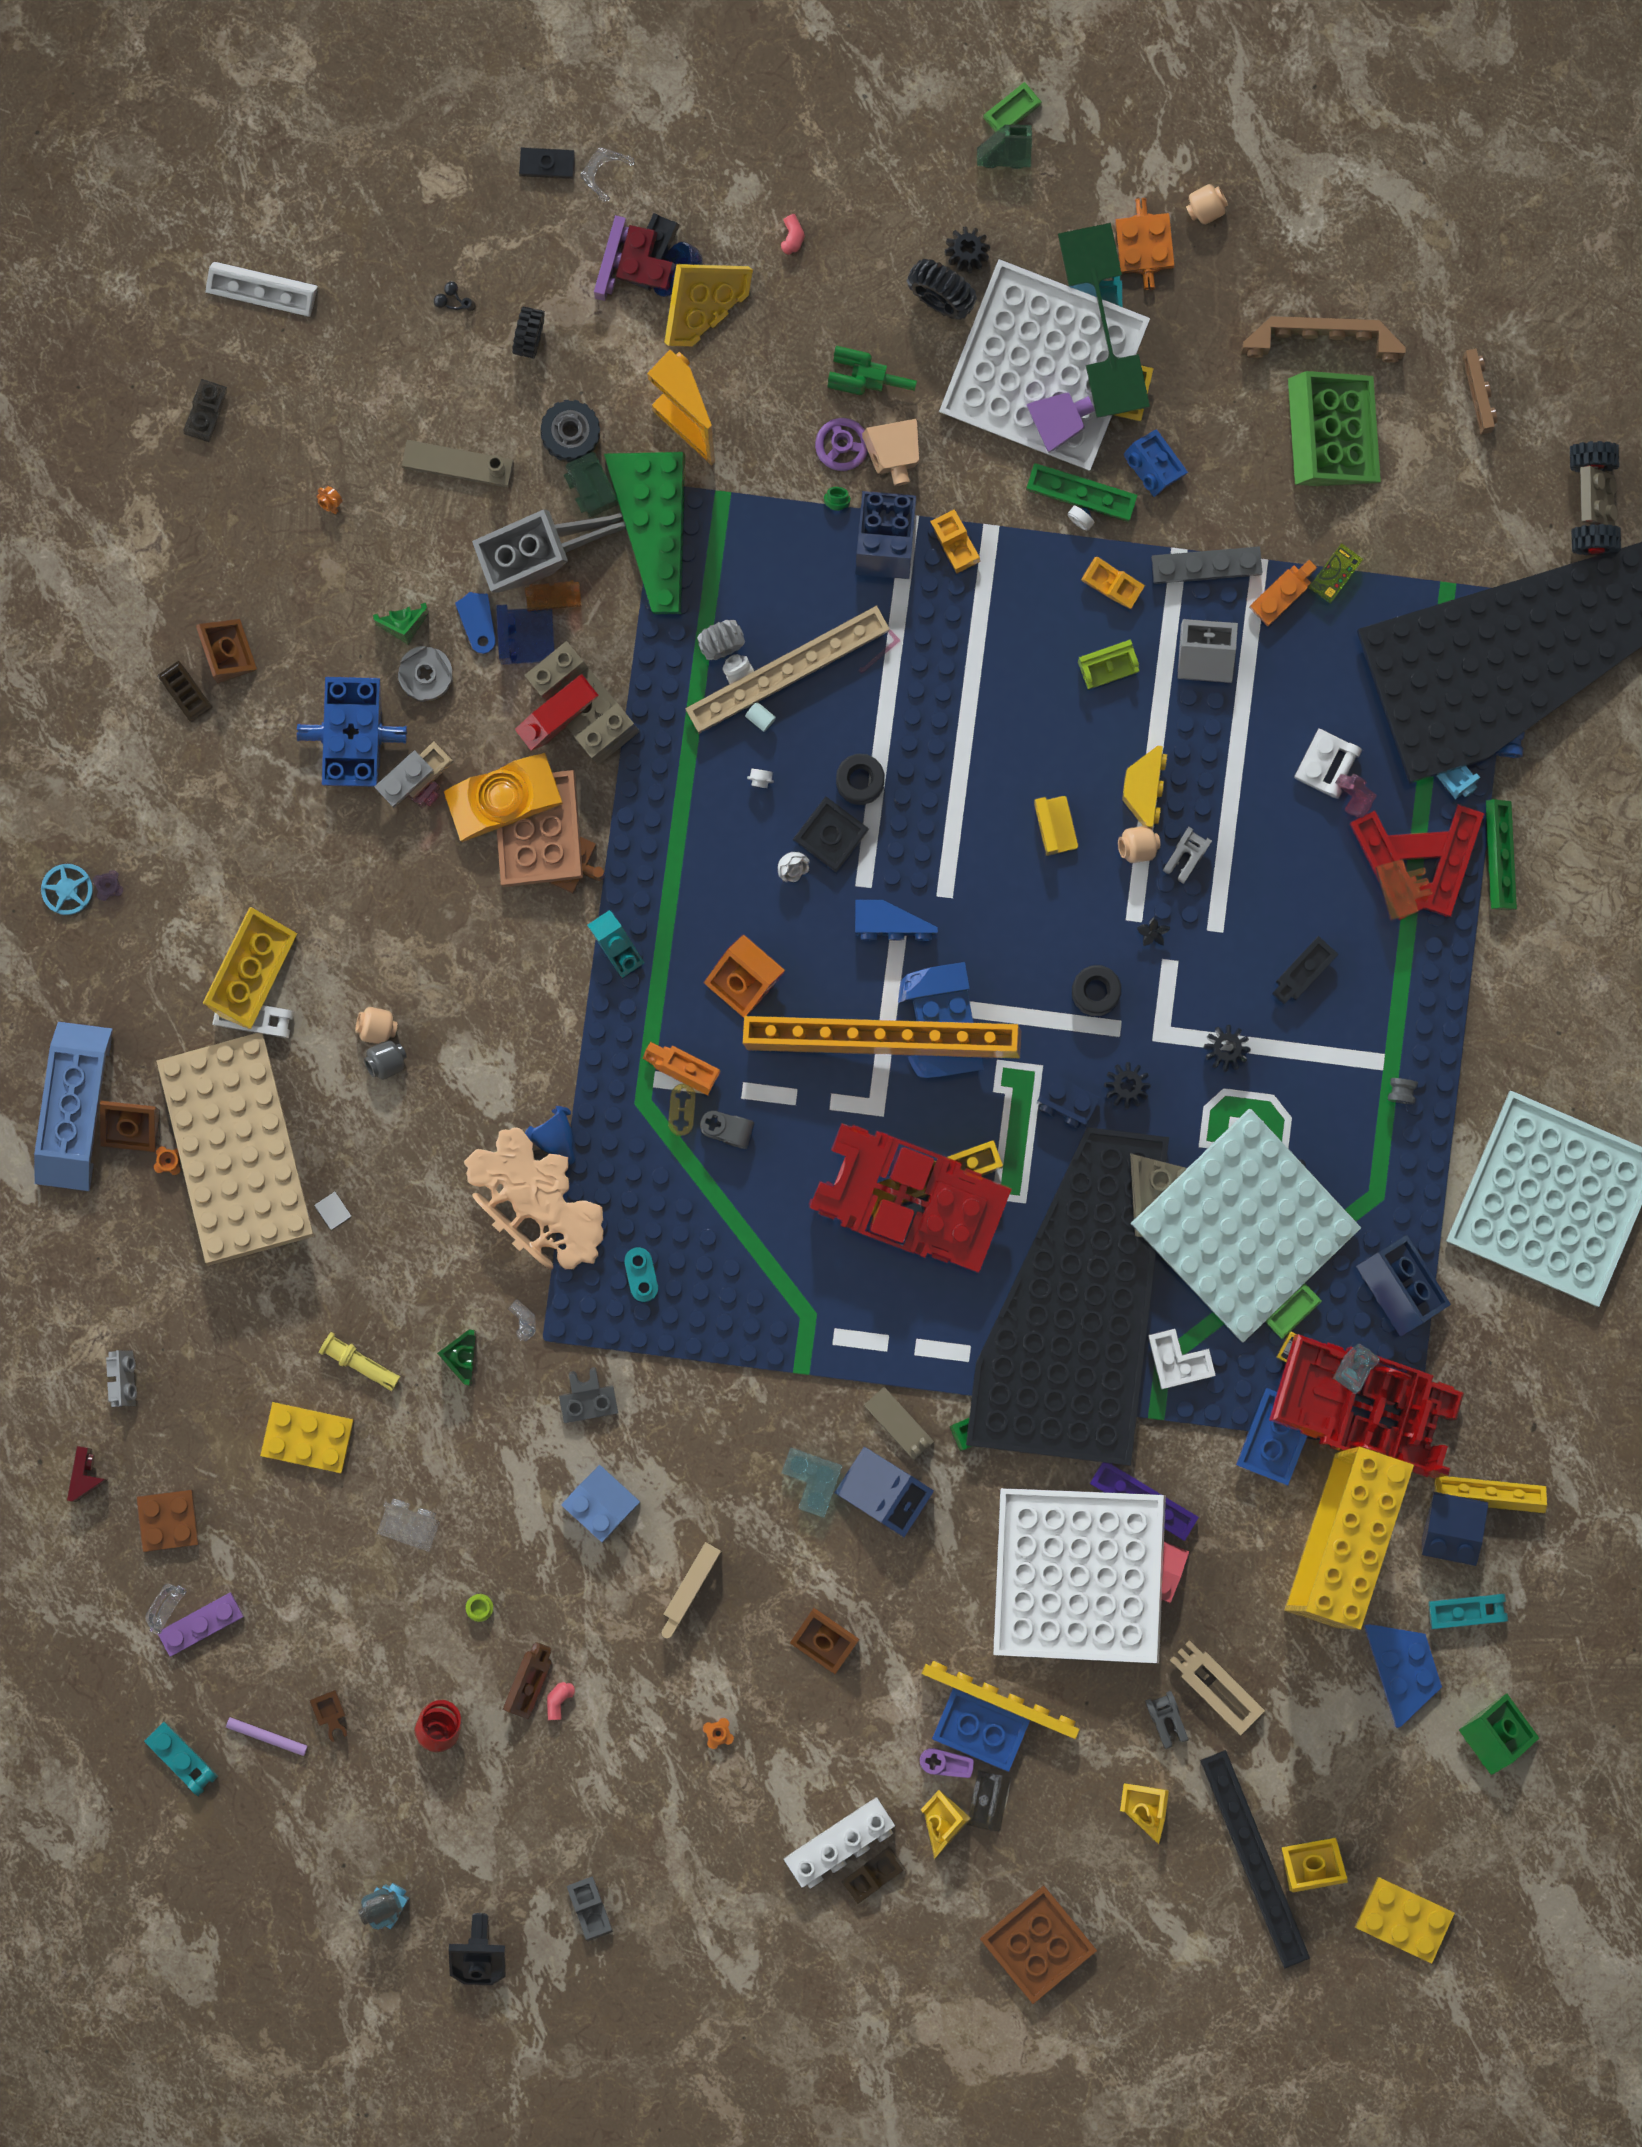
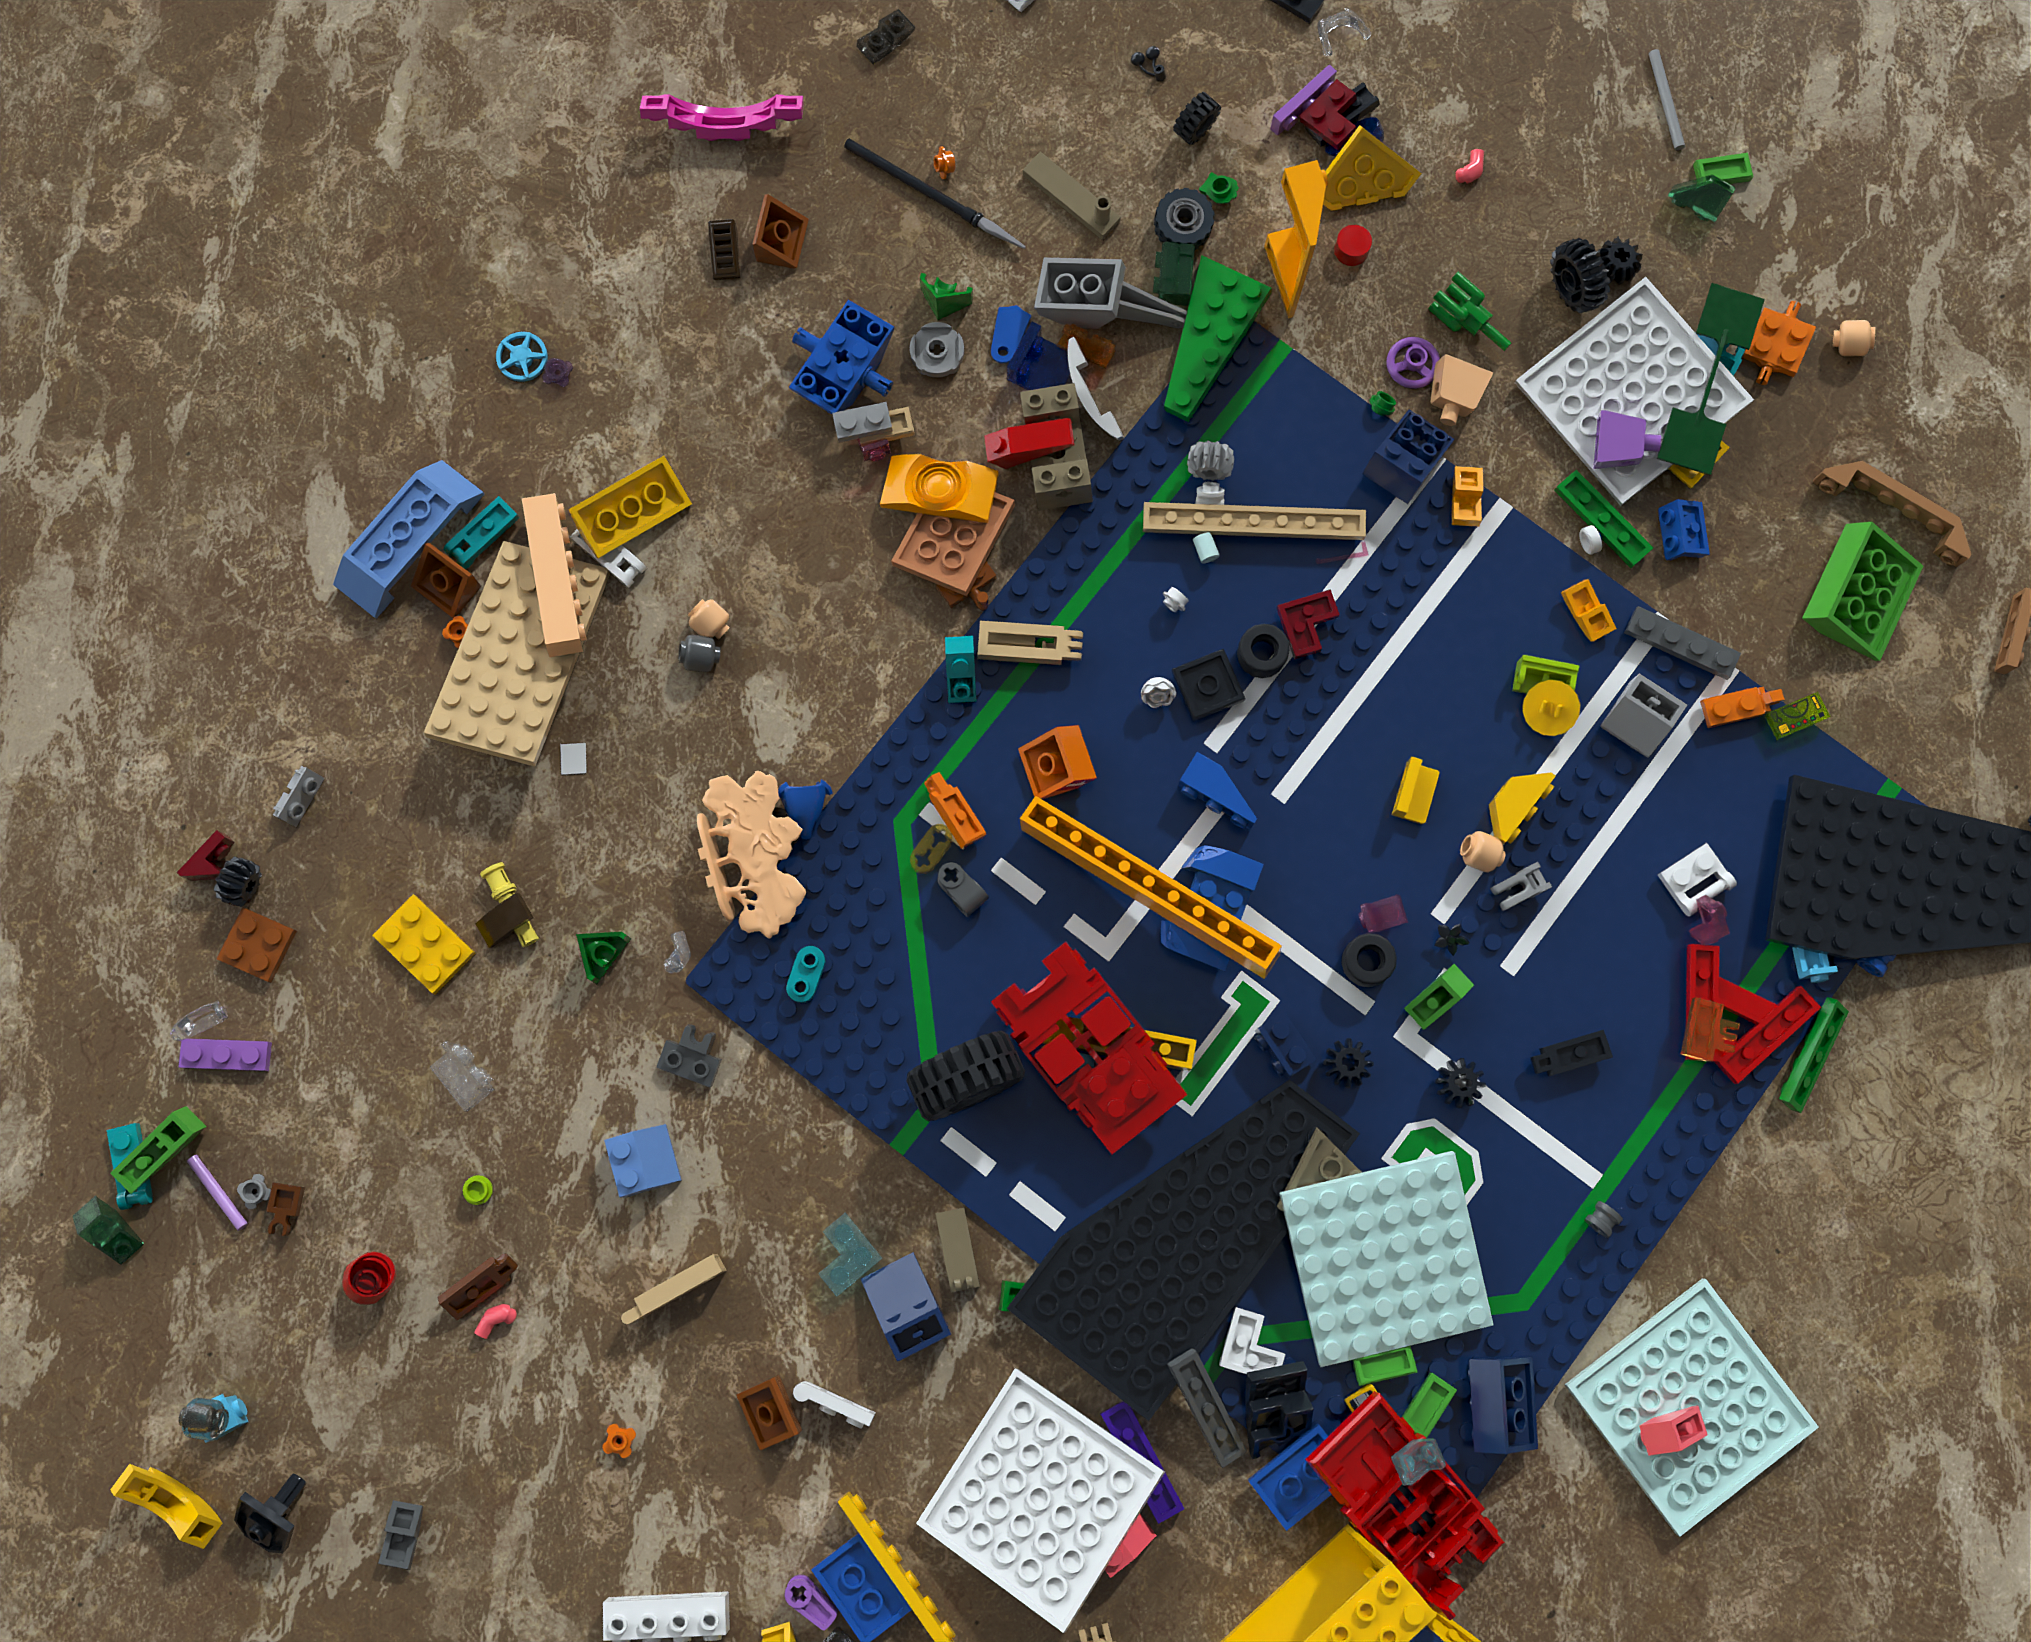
camera: 30 degrees right, 5 degrees down
none -> clear green slope [72,1196,144,1265]
none -> bright green slope [110,1106,207,1194]
none -> yellow arch [110,1464,223,1549]
none -> black gear [214,856,262,907]
none -> light grey plate [237,1174,271,1209]
none -> teal plate [443,496,520,569]
none -> dark brown slope [475,893,534,948]
none -> light nougat brick [522,493,587,657]
none -> dark pink piece [640,94,804,141]
none -> white plate [793,1381,876,1428]
none -> black piece [844,138,1025,249]
none -> black tyre [906,1031,1025,1121]
none -> tan hinge [978,621,1083,665]
none -> white slope [1068,337,1124,441]
none -> dark grey plate [1167,1348,1247,1468]
none -> green animal [1199,172,1239,204]
none -> black slope [1245,1361,1314,1459]
none -> dark red plate [1277,589,1340,660]
none -> red piece [1334,225,1372,266]
none -> clear pink bracket [1359,895,1408,933]
none -> bright green tile [1402,1372,1457,1439]
none -> bright green slope [1404,964,1474,1030]
none -> yellow piece [1523,680,1580,736]
none -> coral slope [1639,1405,1708,1455]
none -> light grey bar [1649,49,1685,150]

